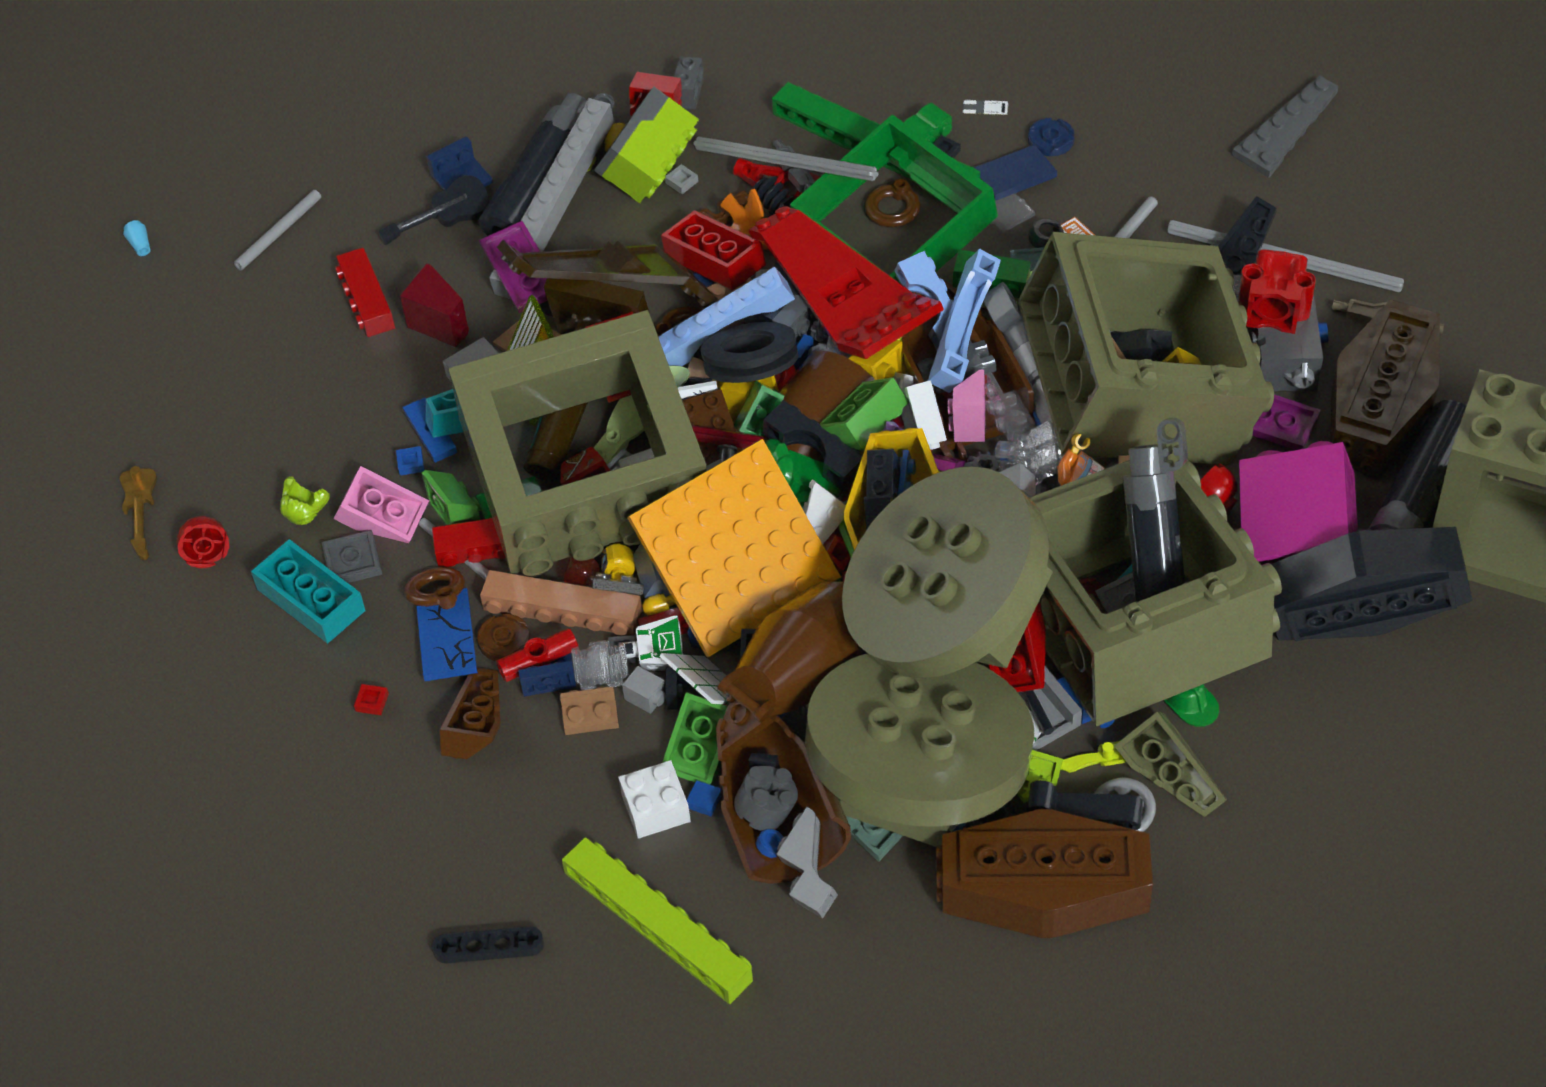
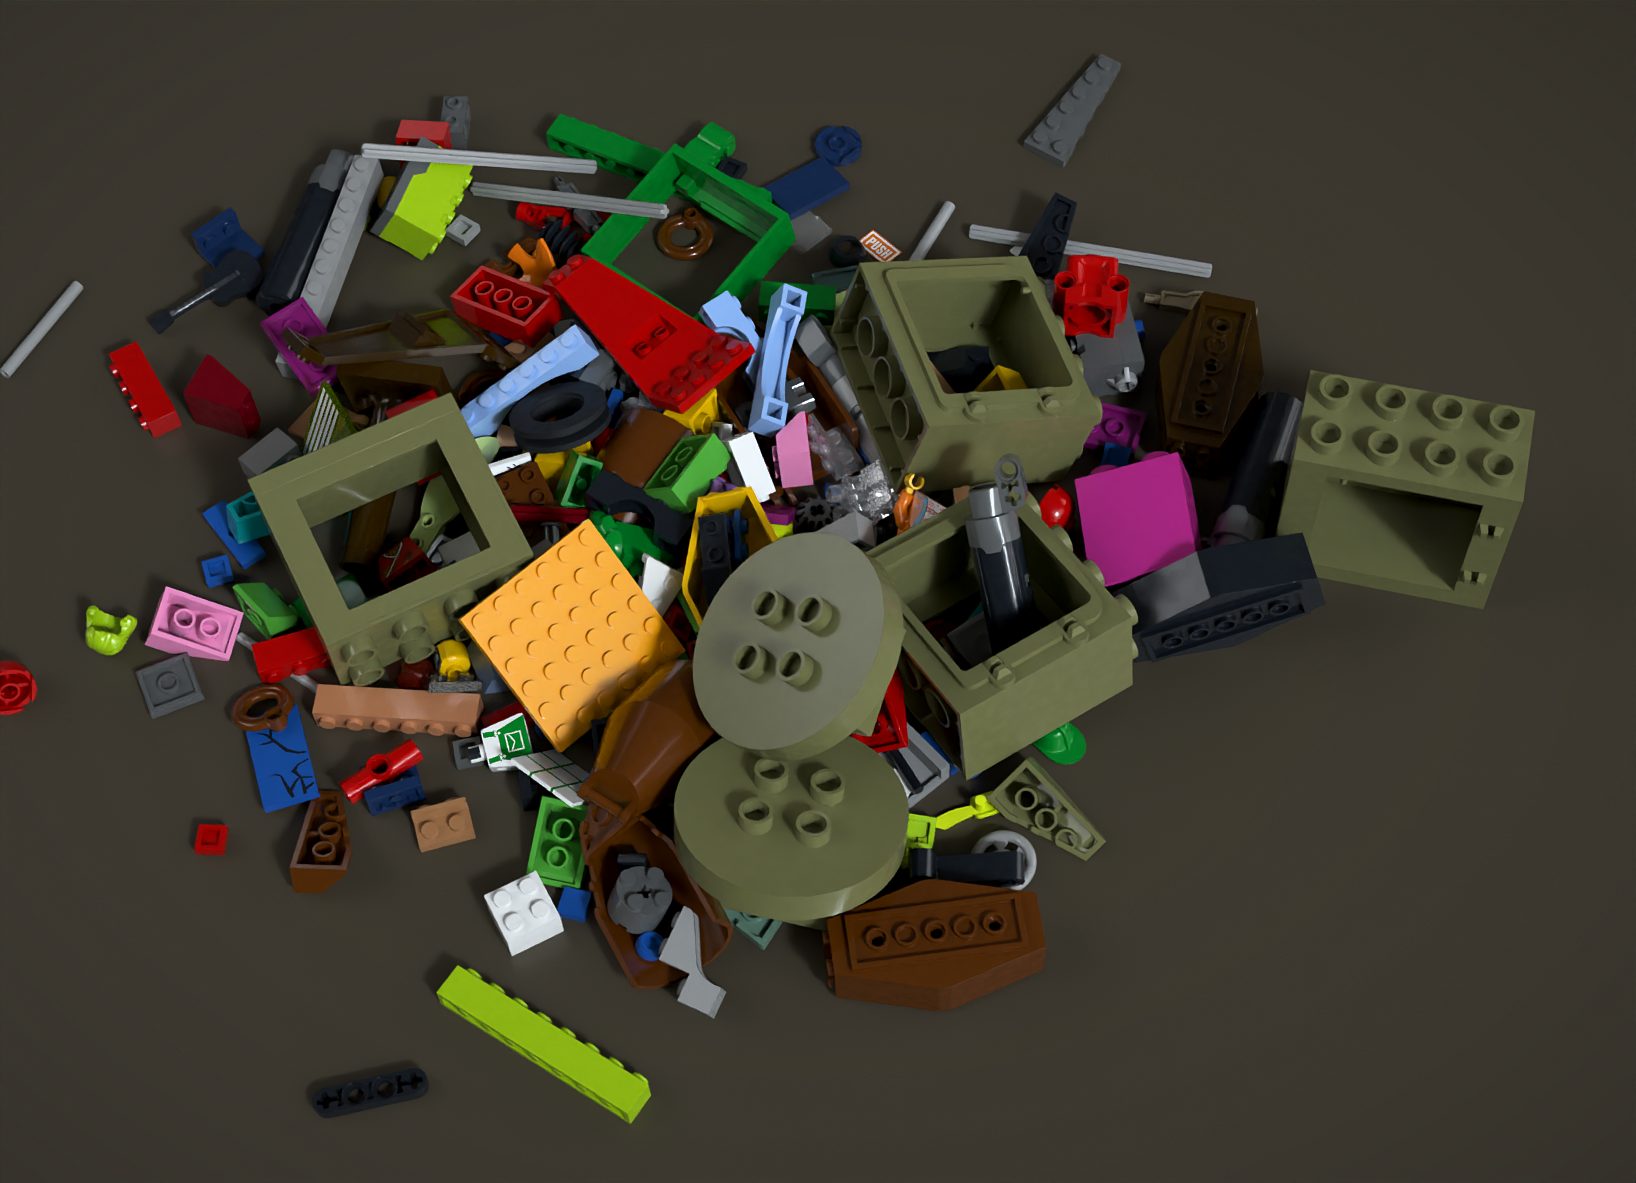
camera: 10 degrees left, 5 degrees up
teal brick [251,539,366,644] -> none
reddish brown tile [477,614,530,661] -> none
clear brick [571,640,629,690] -> none
light grey brick [622,666,666,714] -> none
yellow cylinder [642,593,676,616] -> none
sticker [963,100,1008,115] -> none
none -> light grey axle [361,143,597,174]
none -> blue tile [1100,442,1133,468]

